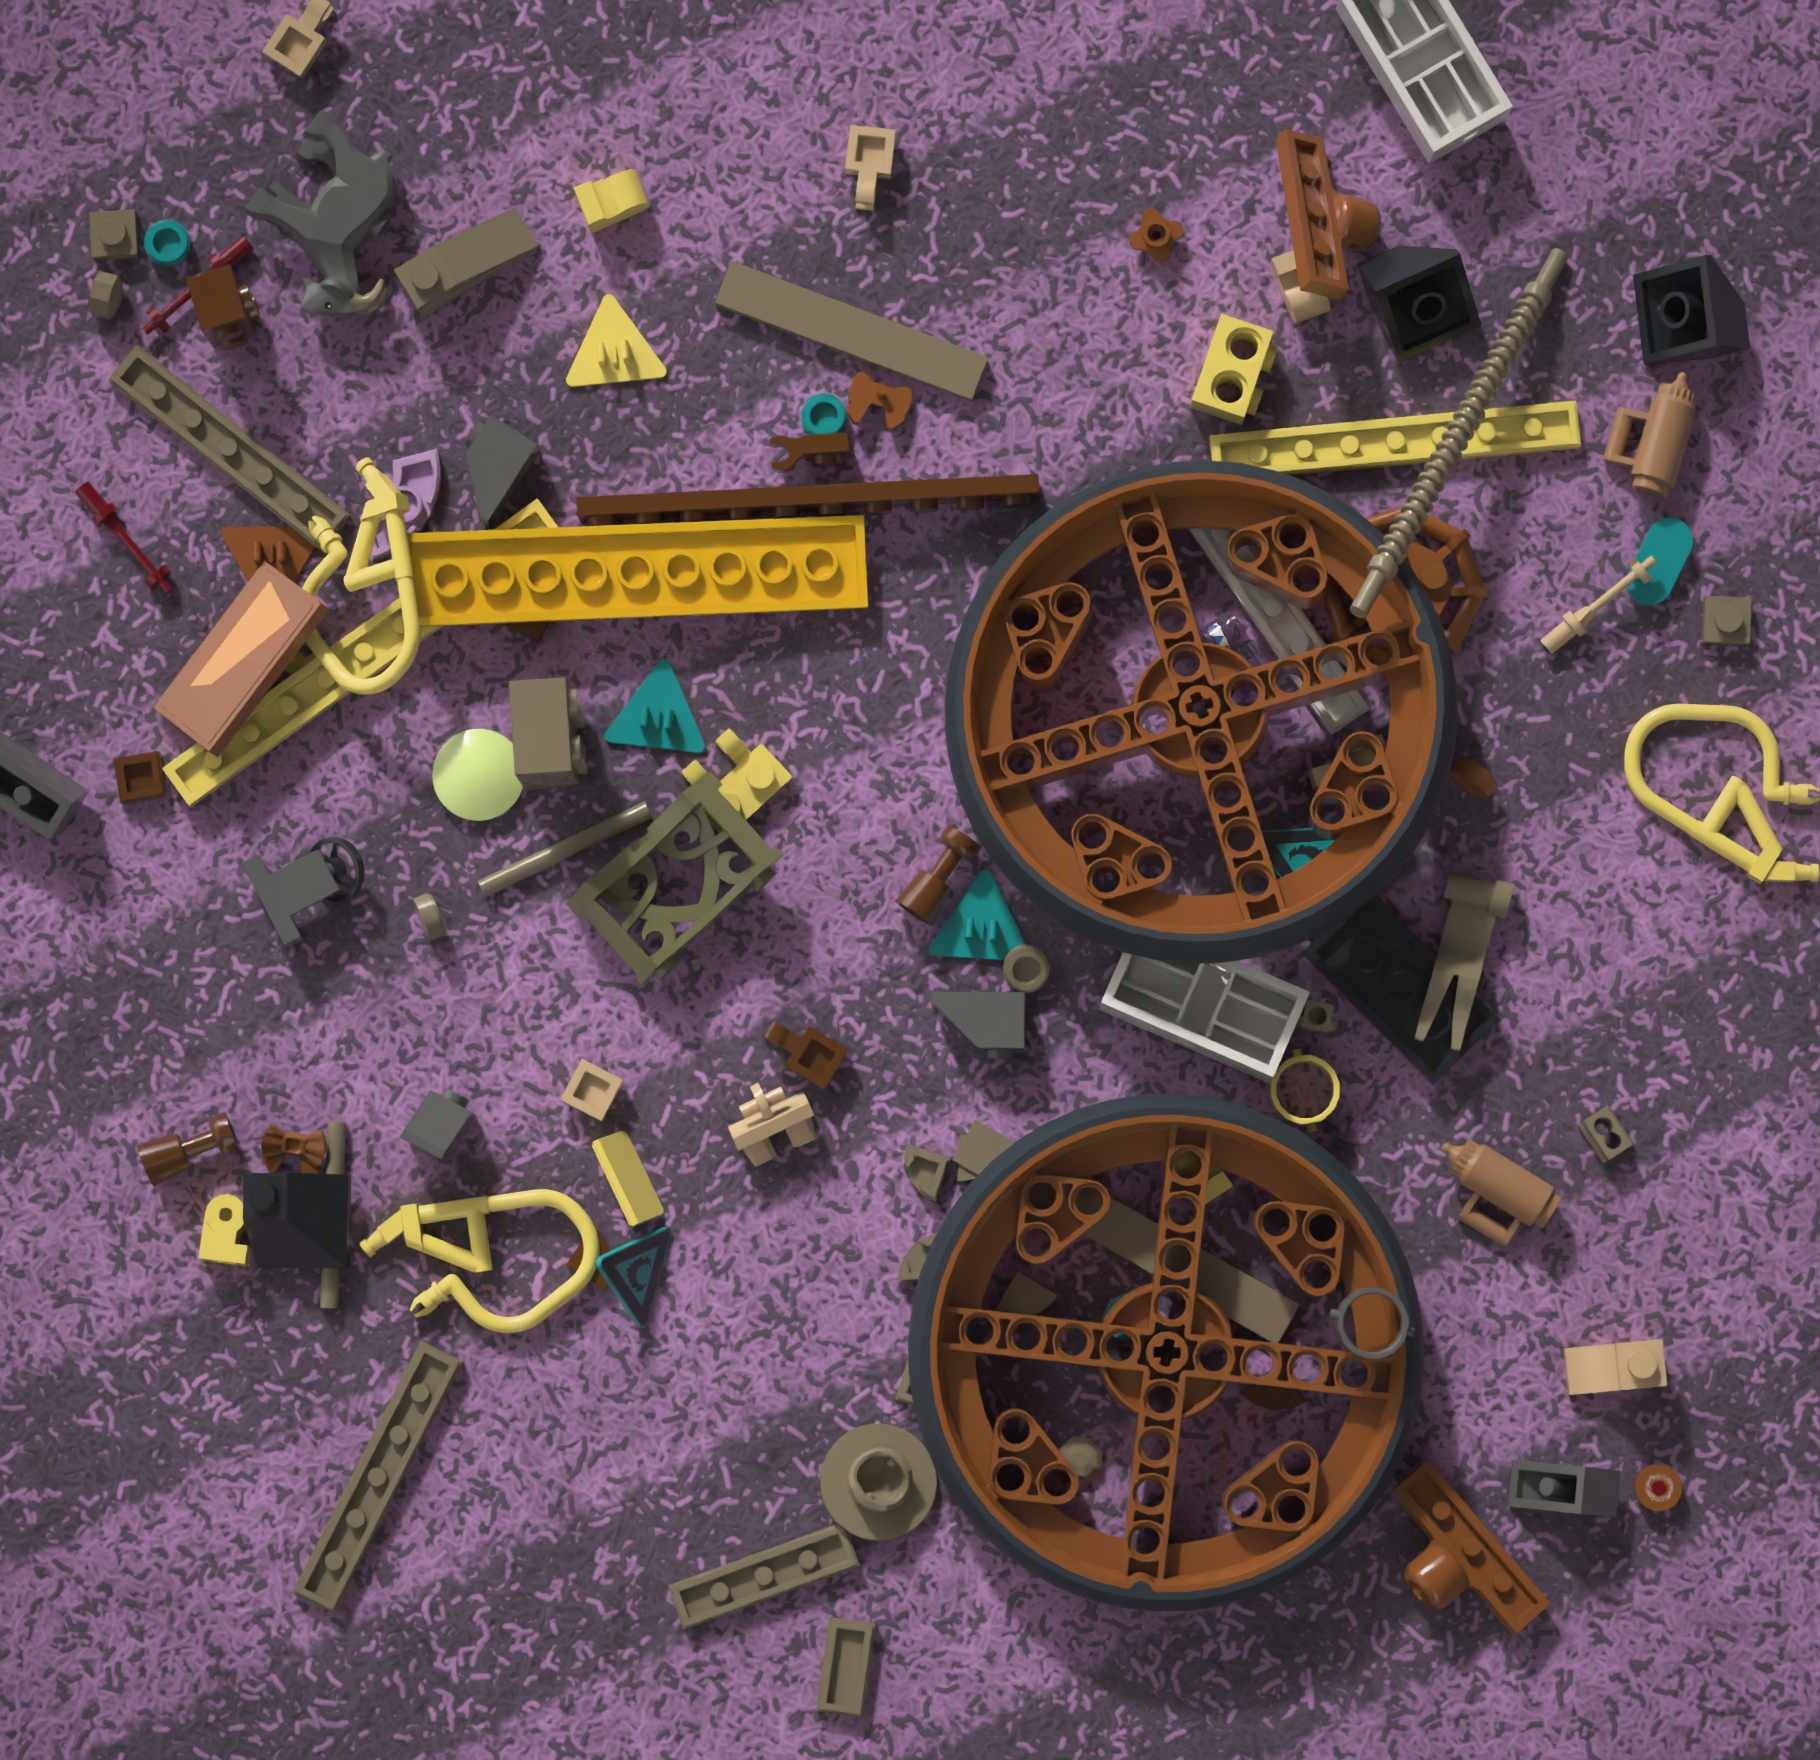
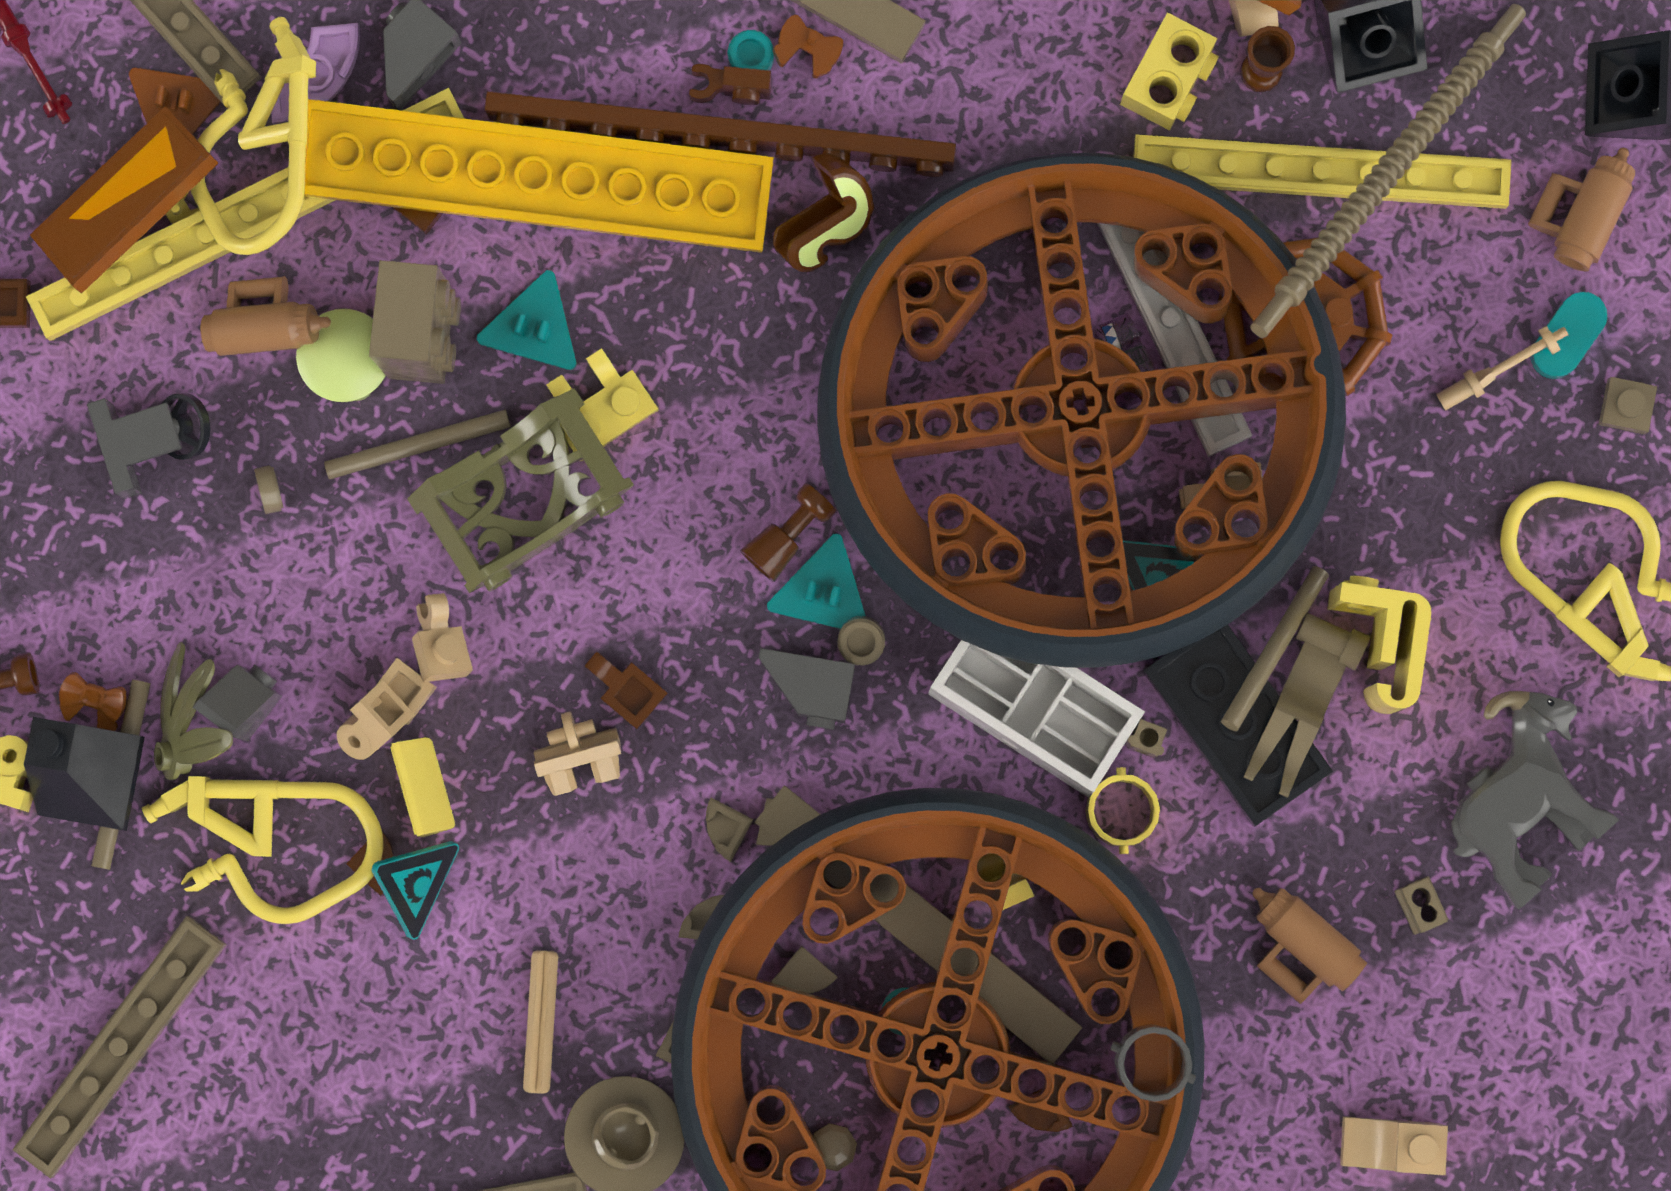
camera: 10 degrees right, 0 degrees up
dark orange tile [1449,758,1497,800] -> none
none -> olive plant [154,642,233,780]
none -> medium nougat piece [200,276,331,356]
none -> tan leg [337,680,415,760]
none -> tan plate [412,593,473,682]
none -> tan axle [523,950,558,1094]
none -> reddish brown animal [773,153,874,272]
none -> dark tan bar [1221,566,1329,731]
none -> reddish brown piece [1240,26,1295,92]
none -> light yellow piece [1327,576,1431,714]
none -> dark grey animal [1451,691,1619,910]

